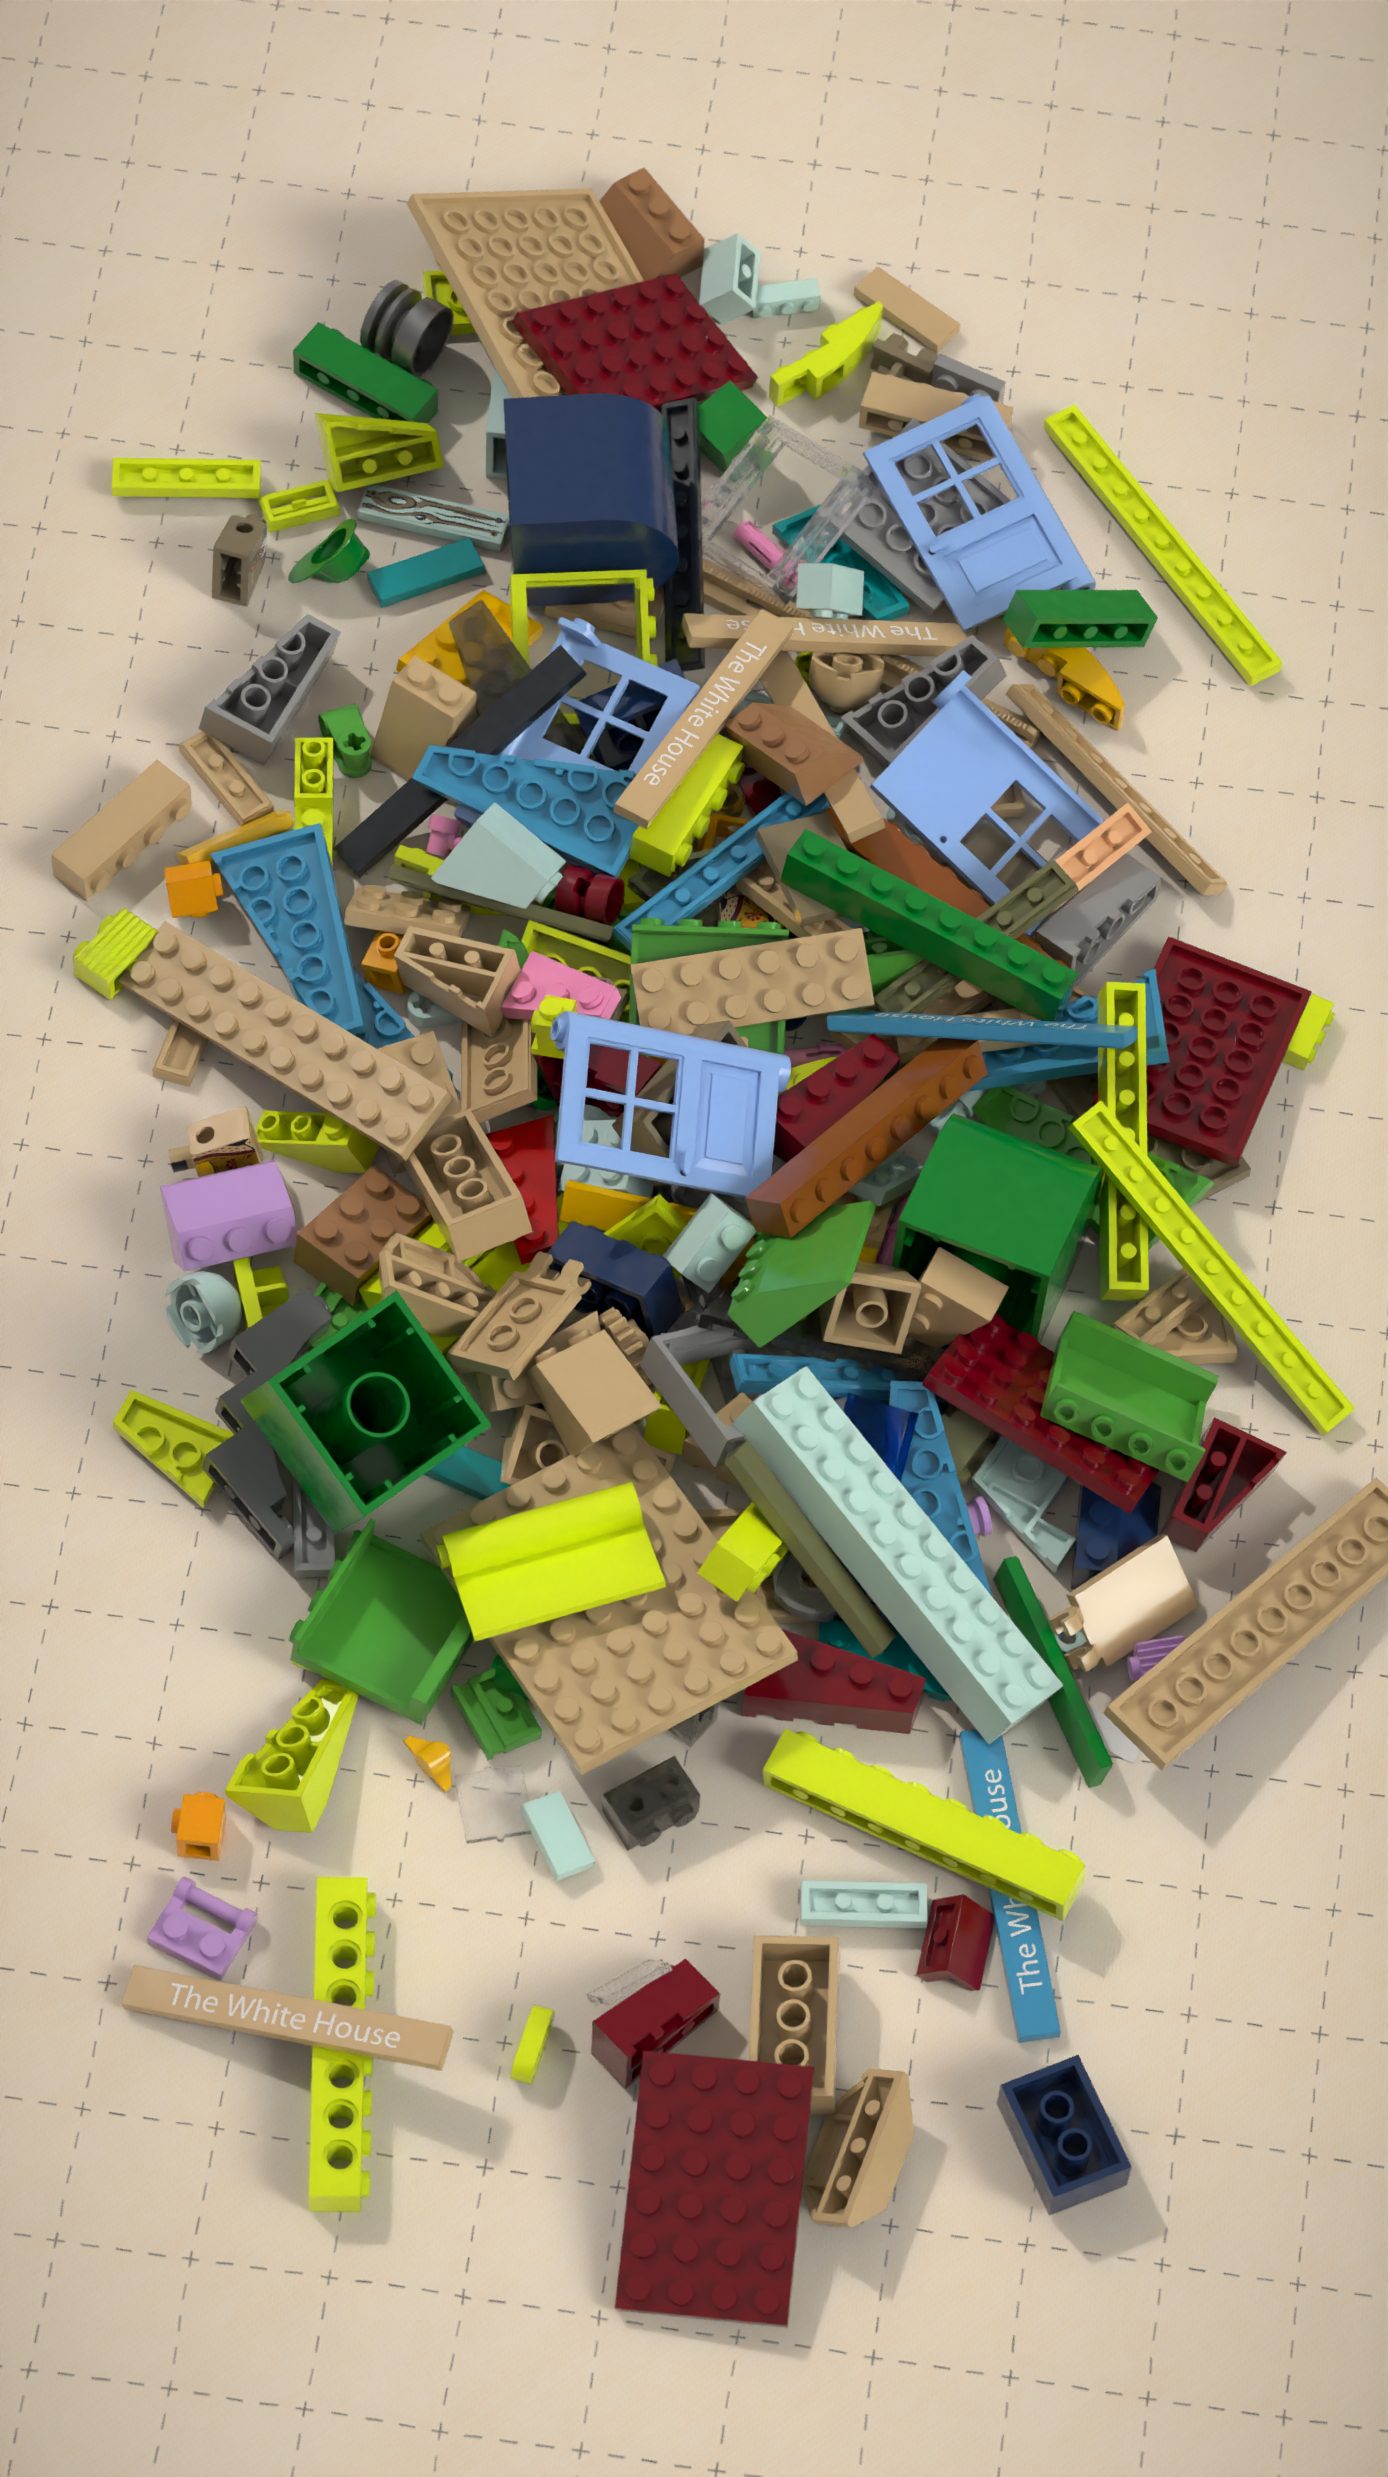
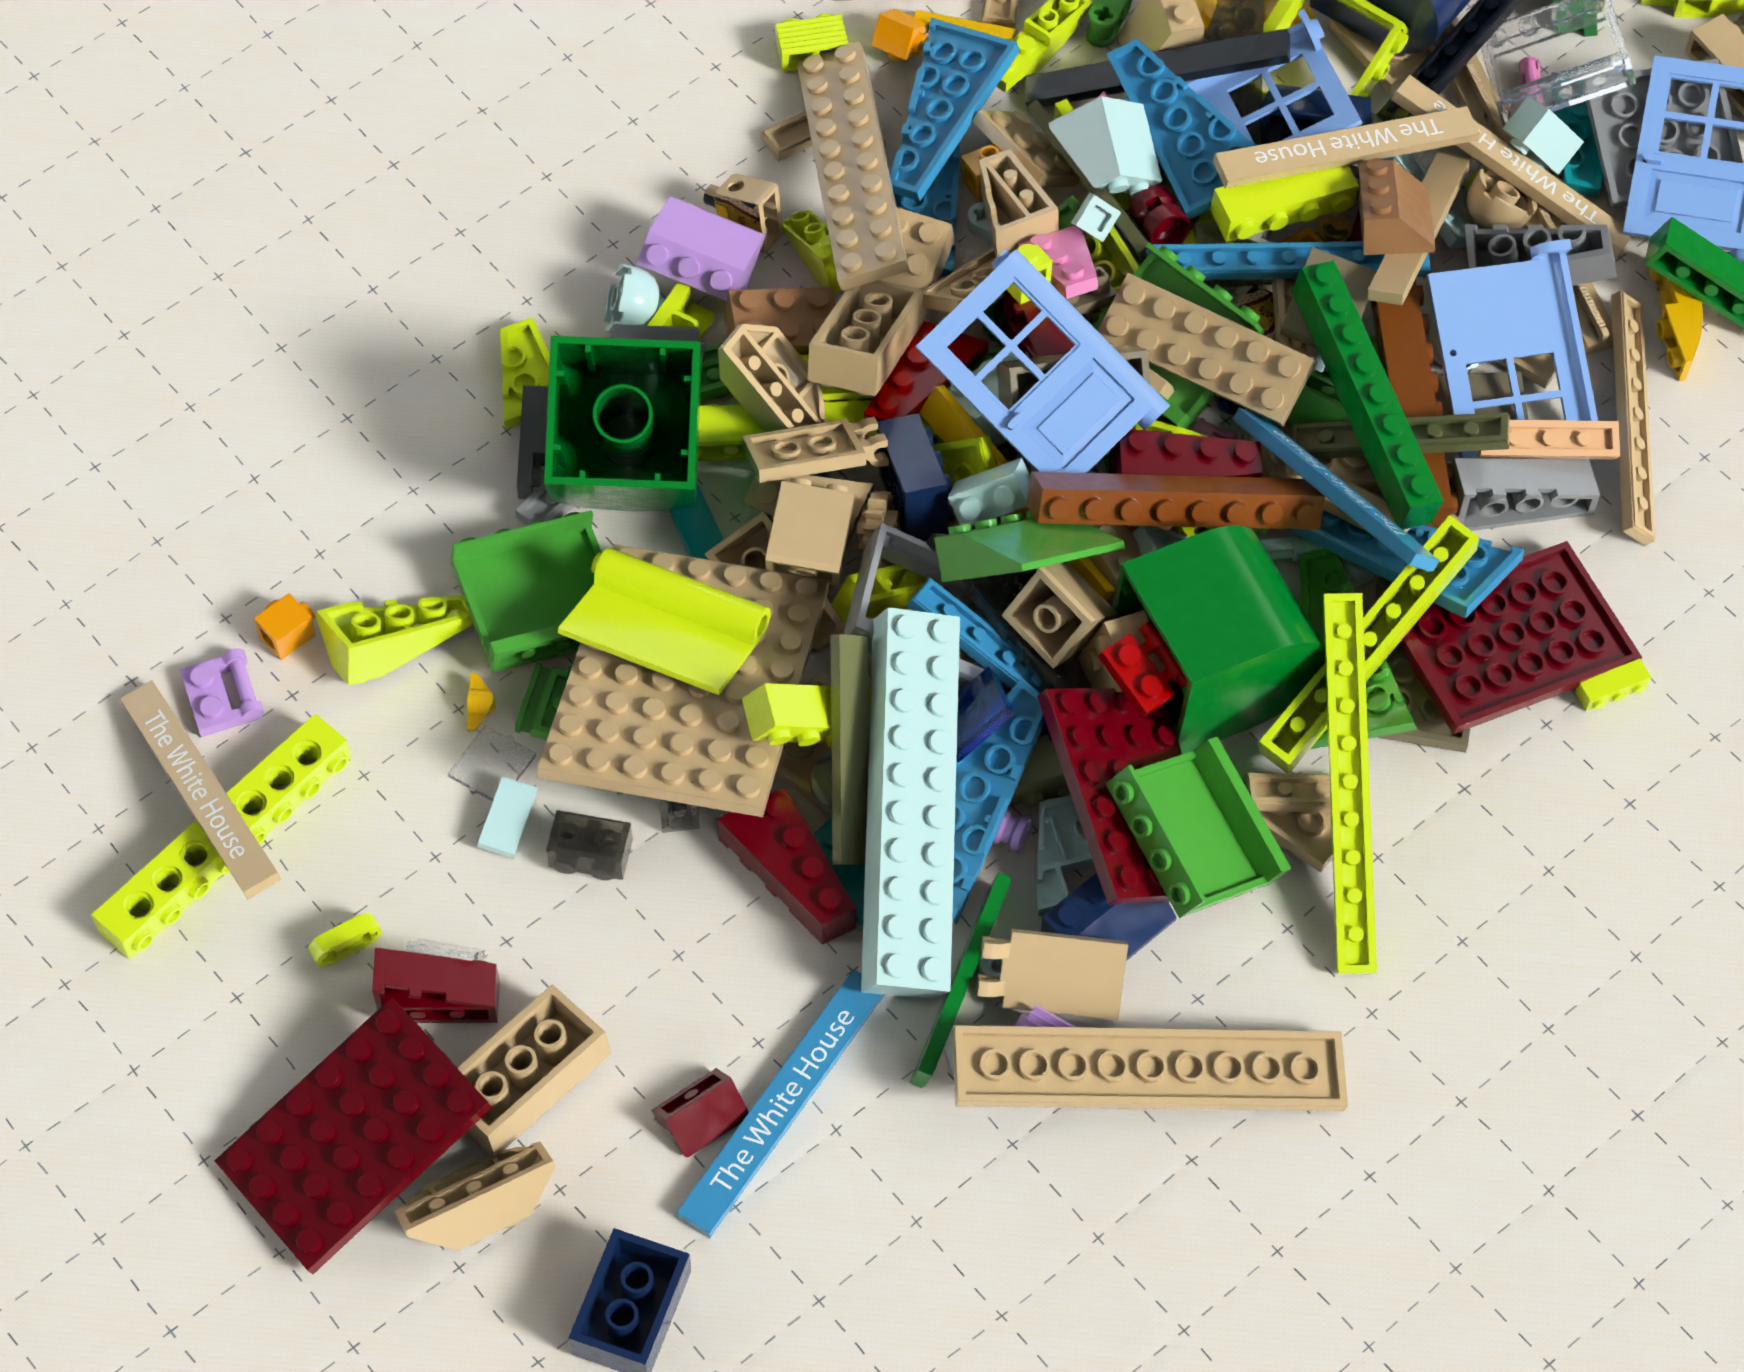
camera: 45 degrees right, 0 degrees up
neon yellow brick [763,1728,1085,1922] -> none
light aqua plate [801,1880,927,1928] -> none
dark red wedge [1160,1417,1287,1552] -> none
none -> light aqua tile [1071,193,1121,242]
none -> red plate [1098,621,1188,718]

